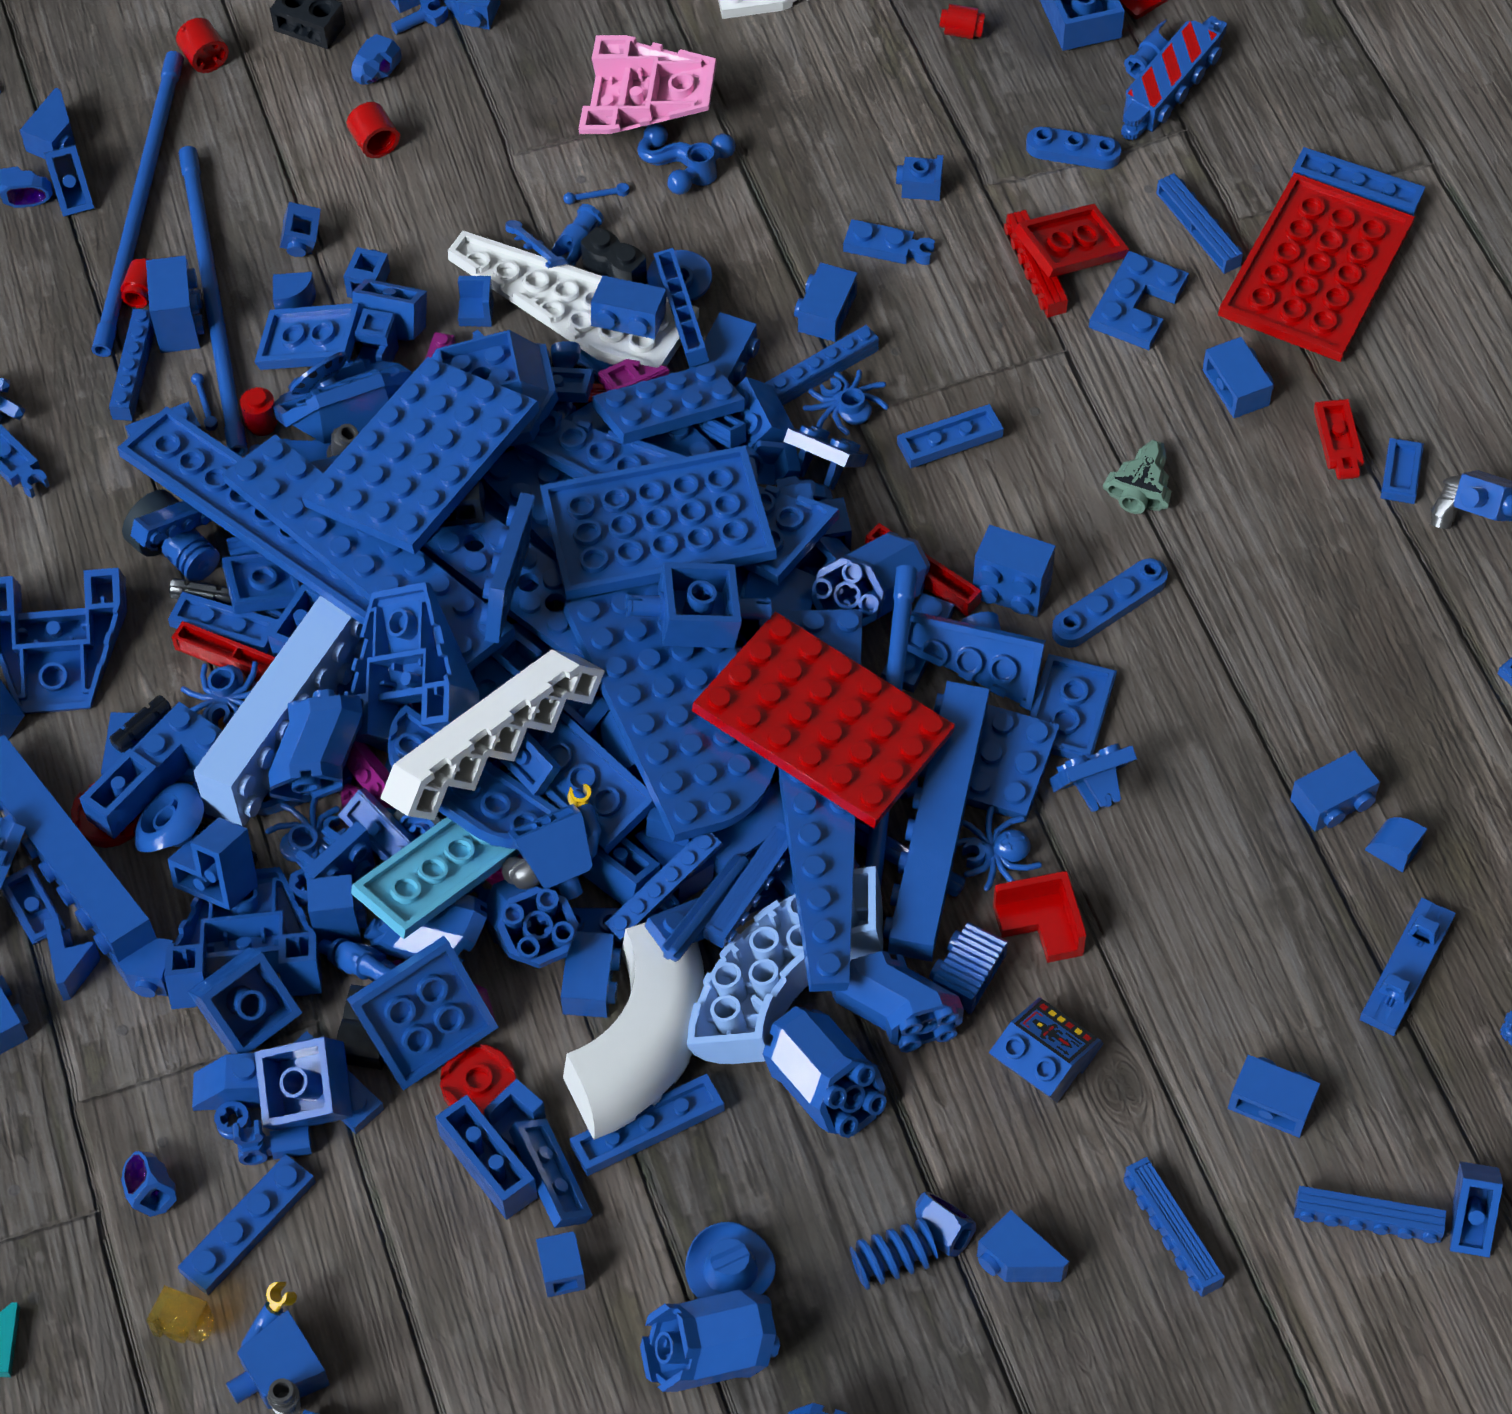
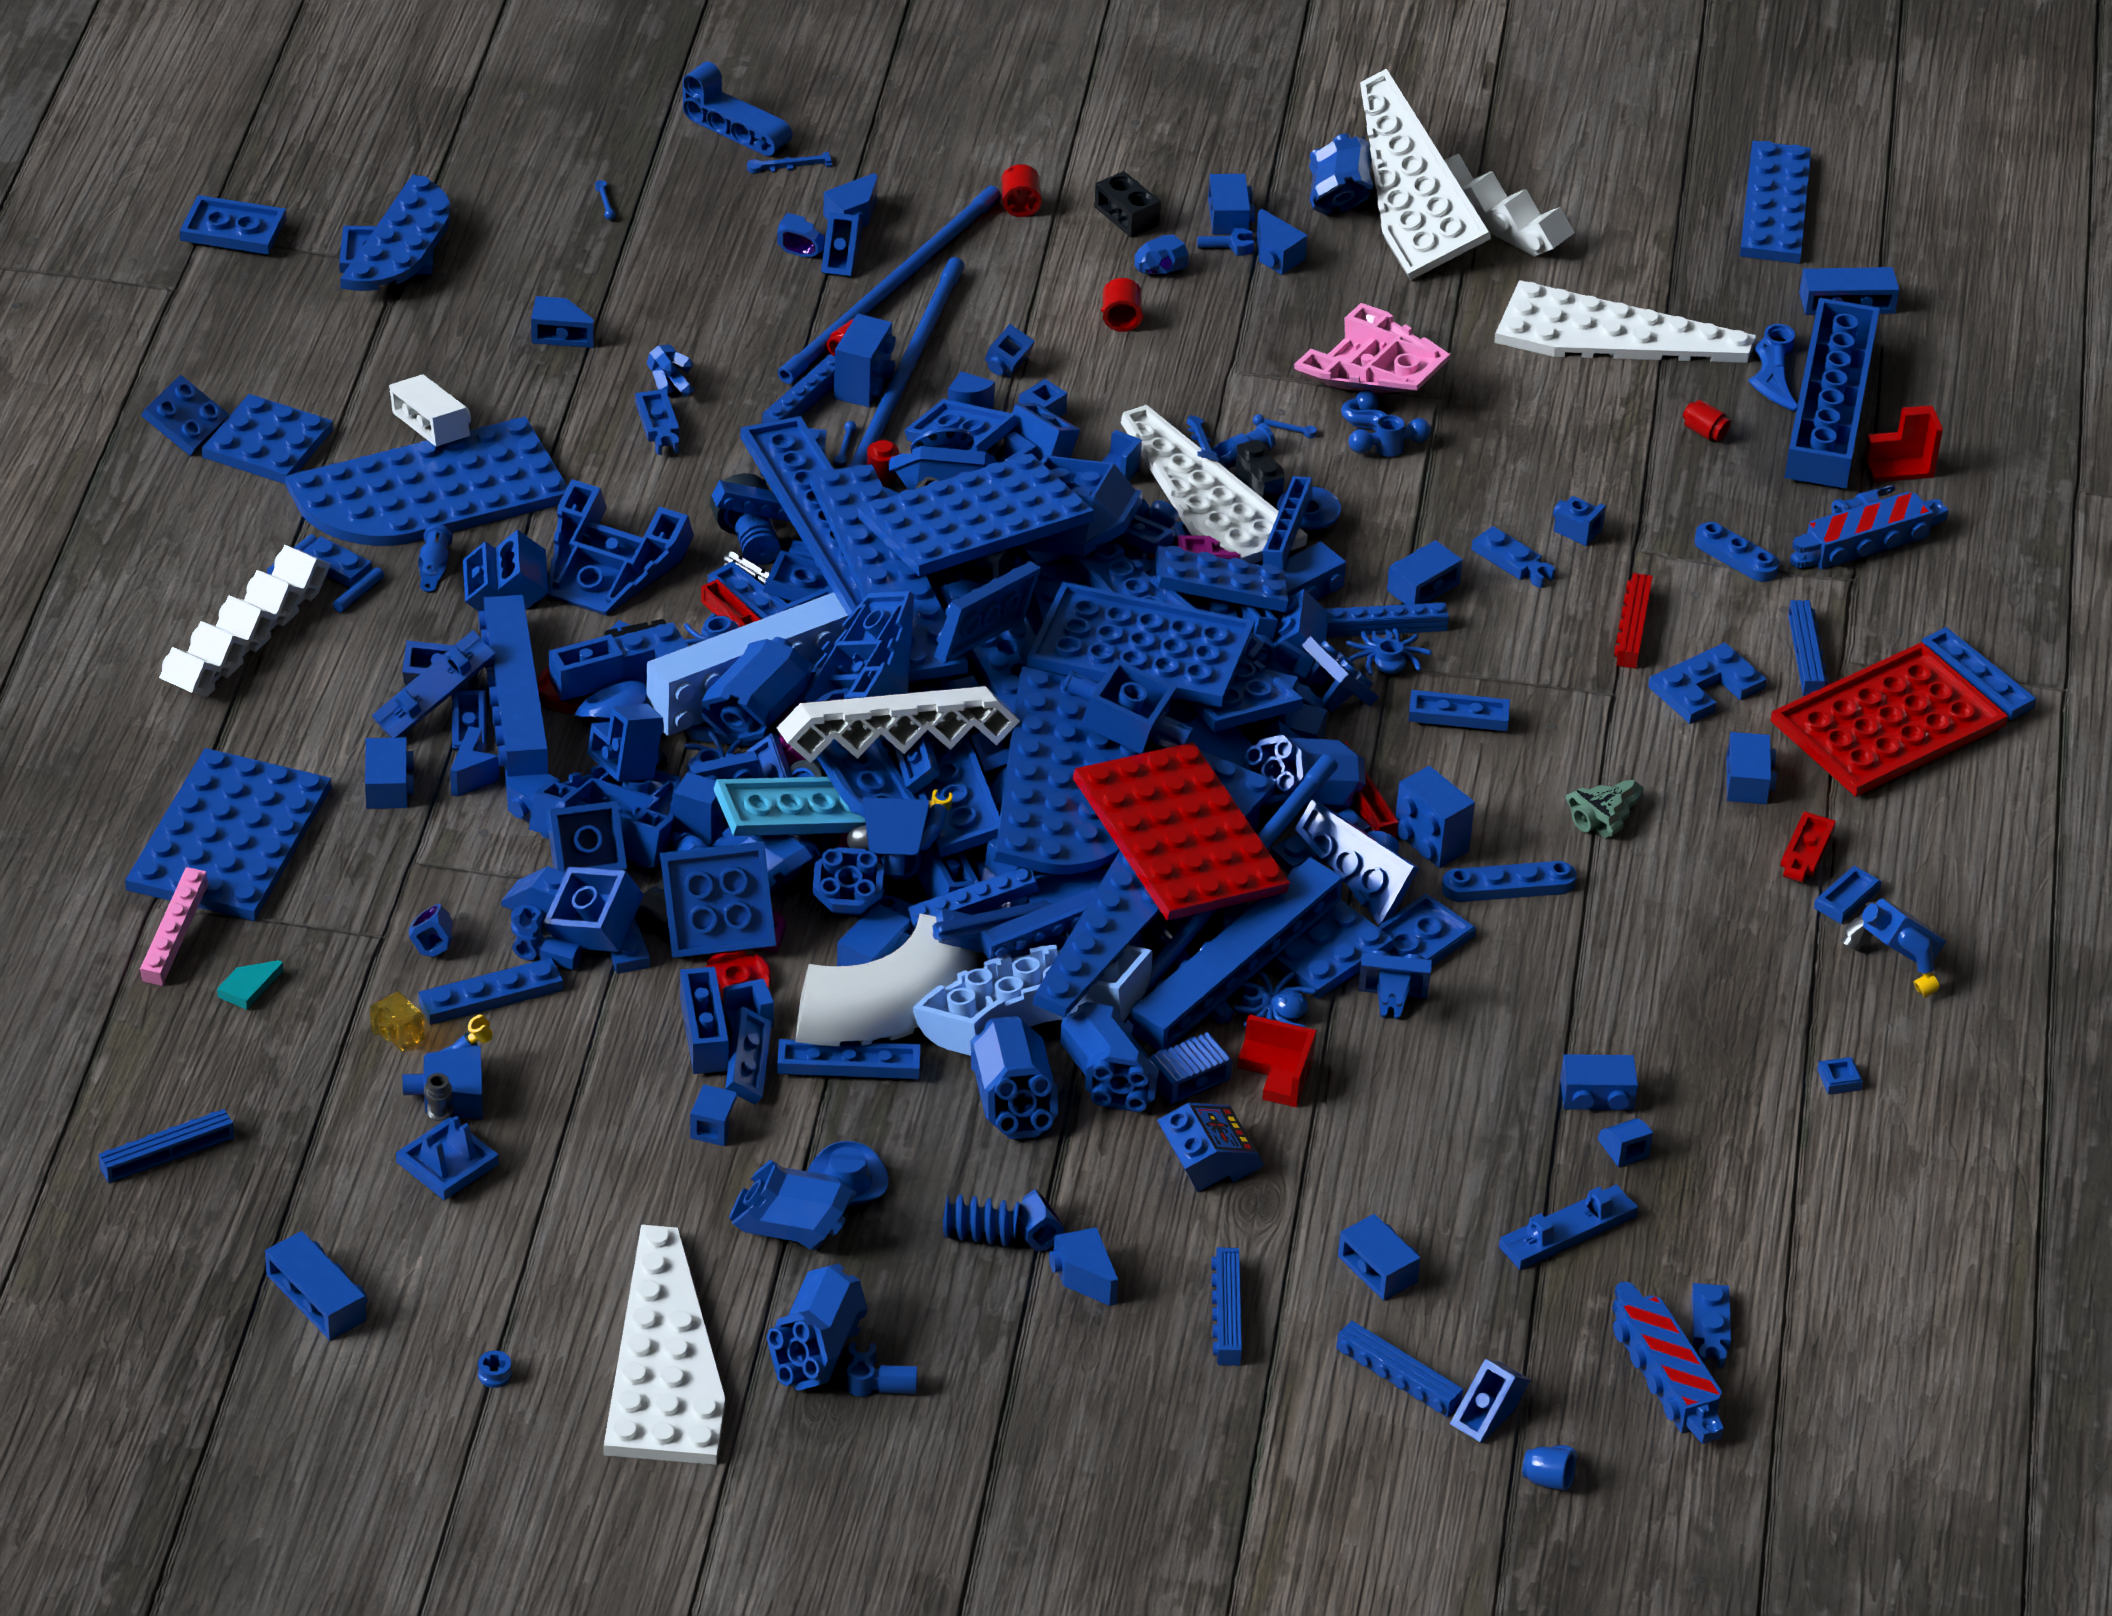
camera: 25 degrees right, 15 degrees down
blue tile [355,308,397,346] -> none
blue brick [591,275,666,339] -> none
red plate [1014,204,1129,278] -> none

